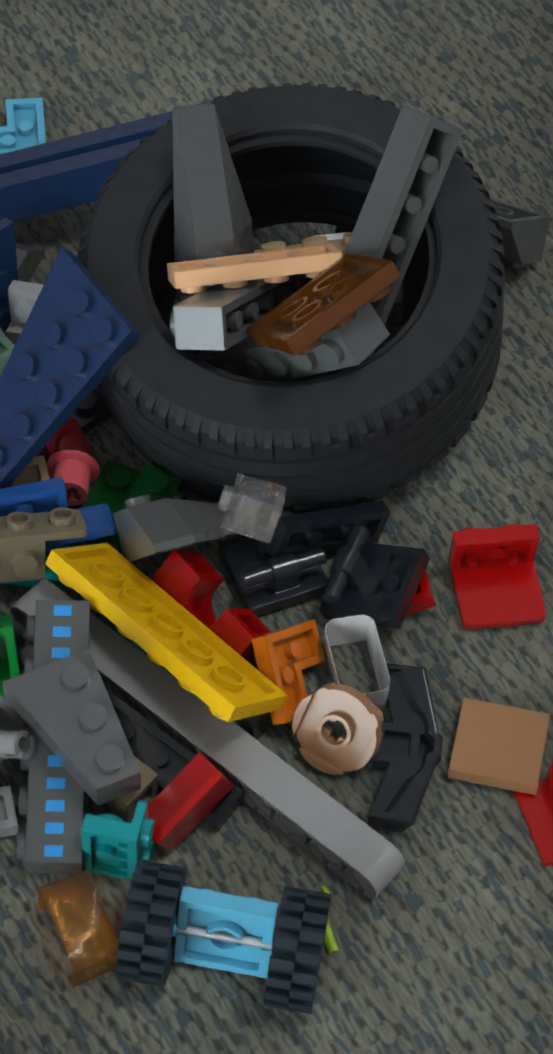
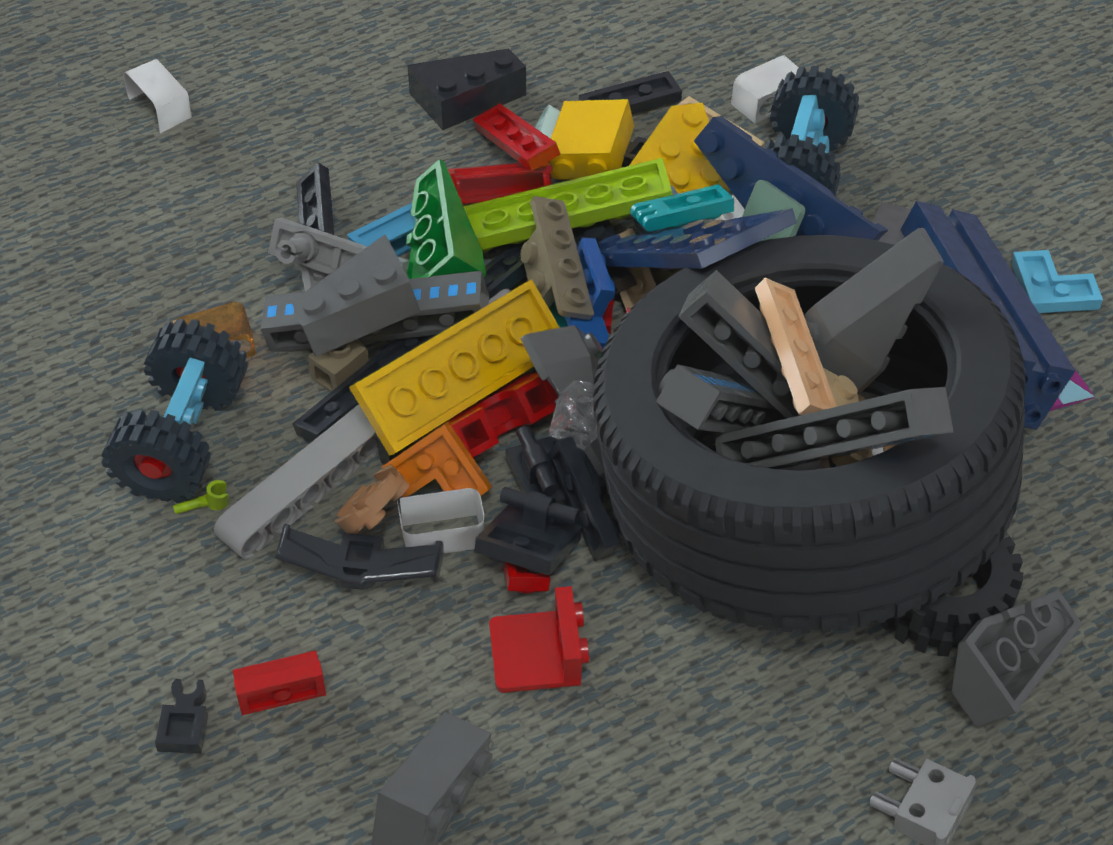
camera: 95 degrees right, 5 degrees down
teal bracket [81,800,155,880] -> none
red panel [148,752,235,852] -> none
reddish brown plate [246,253,402,356] -> none
medium nougat tile [448,698,550,795] -> none

